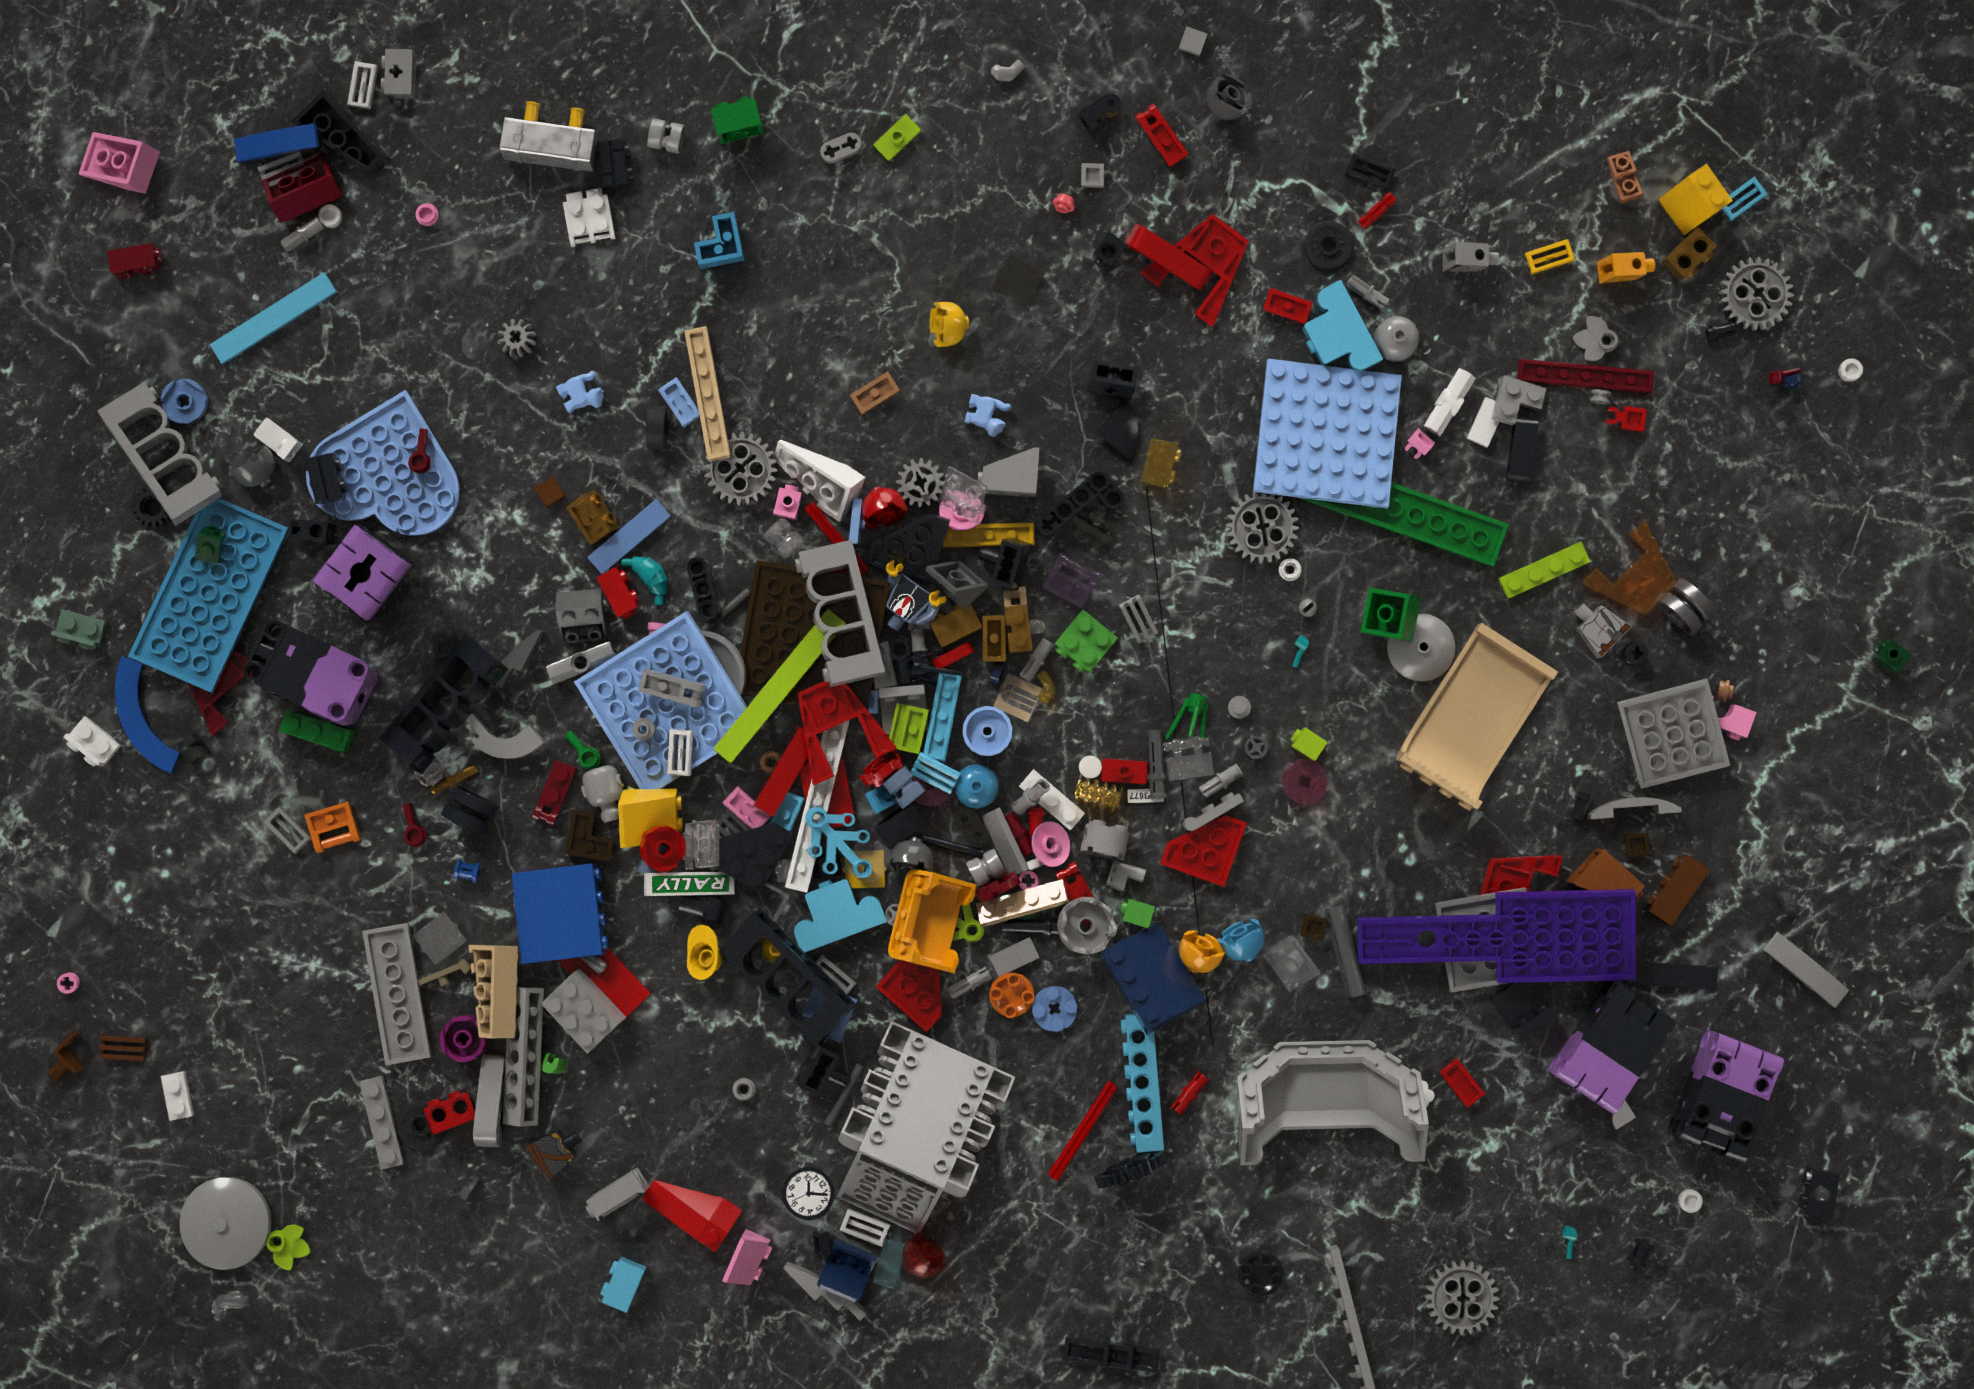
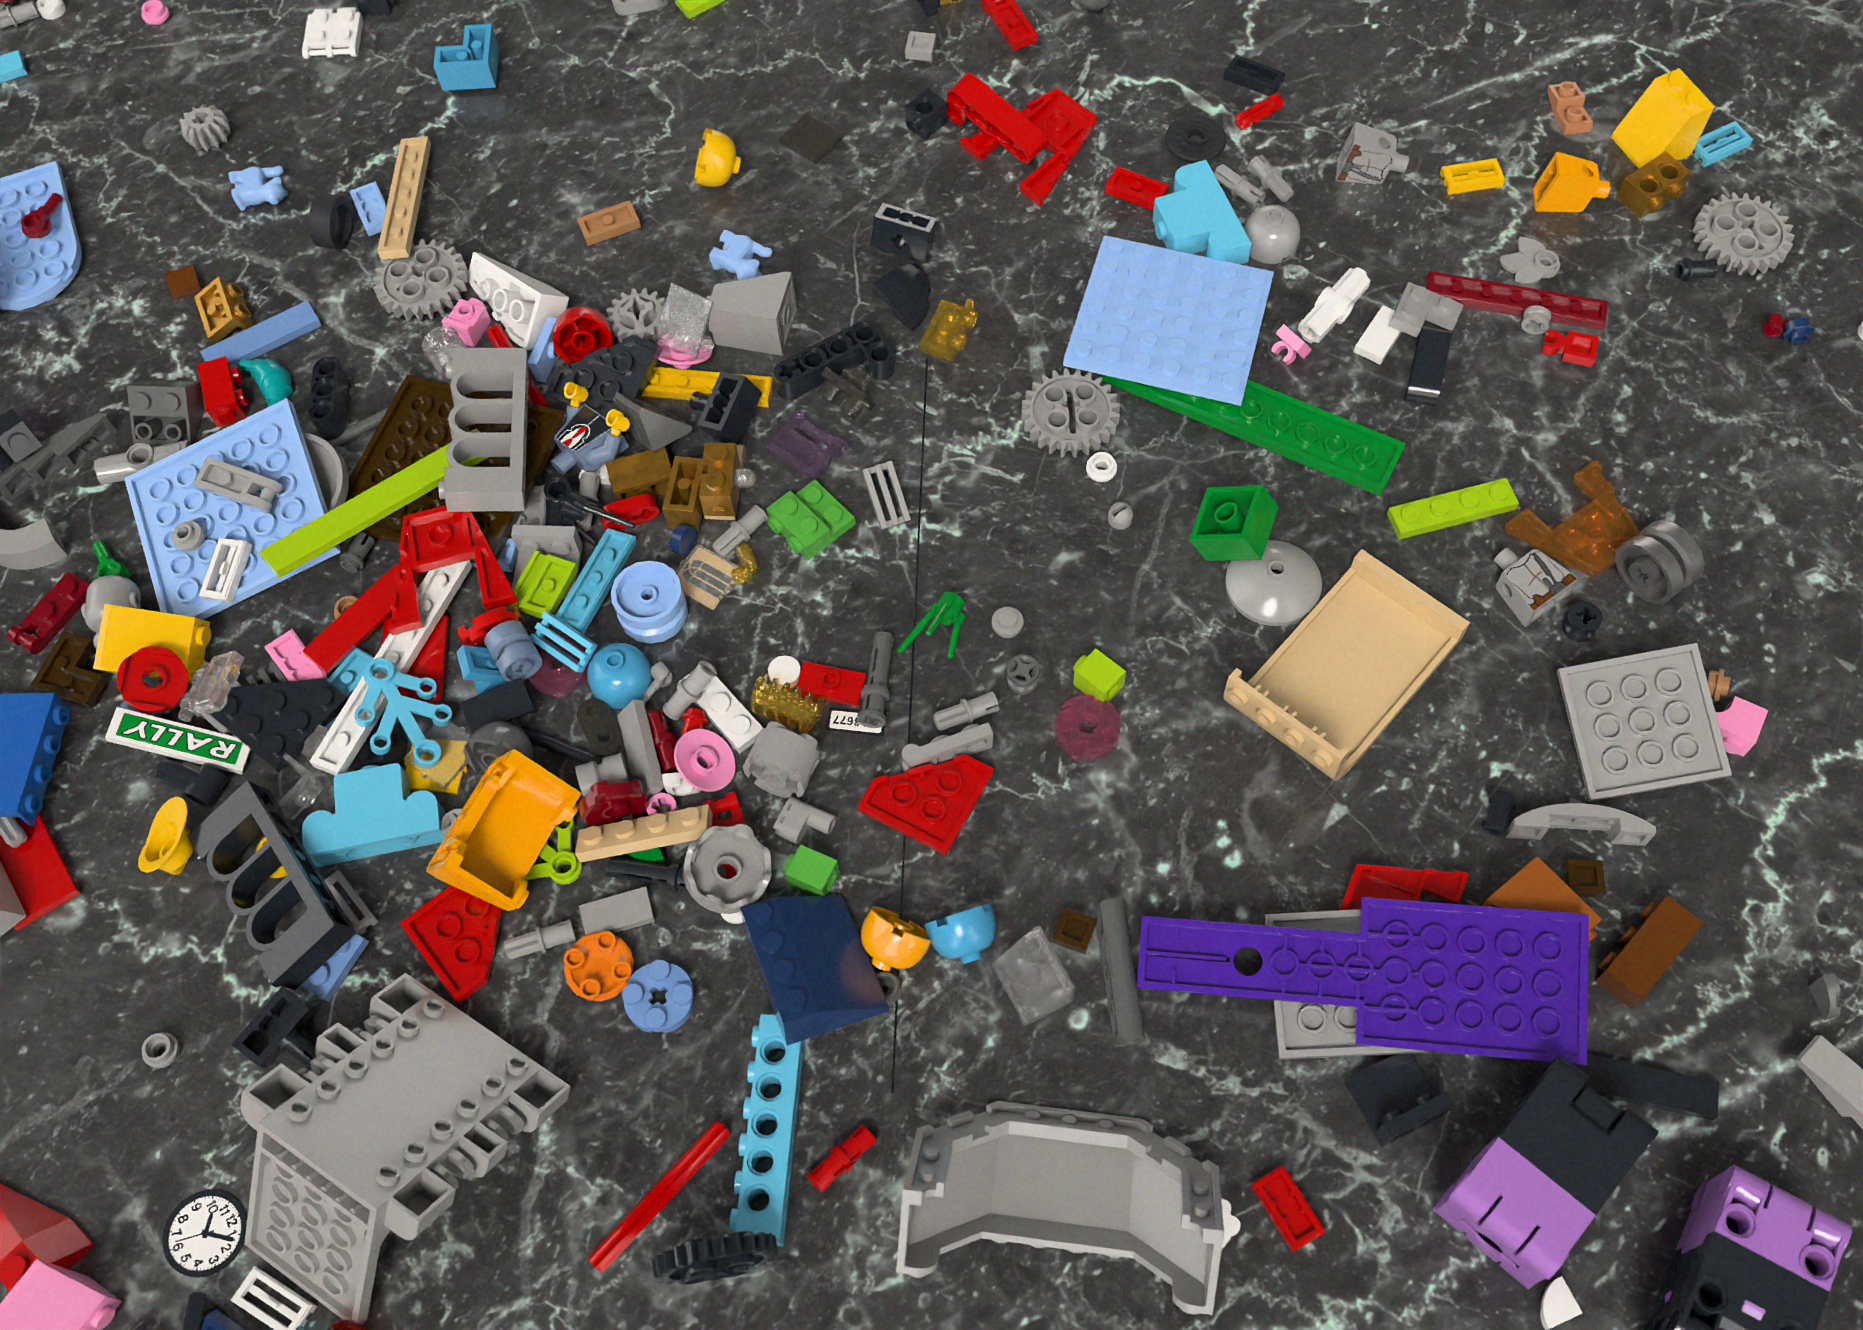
camera: 15 degrees right, 25 degrees down
coral plate [1053,194,1075,214] -> none
clear plate [1163,736,1214,781] -> none
teal hand [1292,635,1309,668] -> none
none -> light grey hand [639,662,673,705]
none -> light grey axle [1249,155,1294,202]

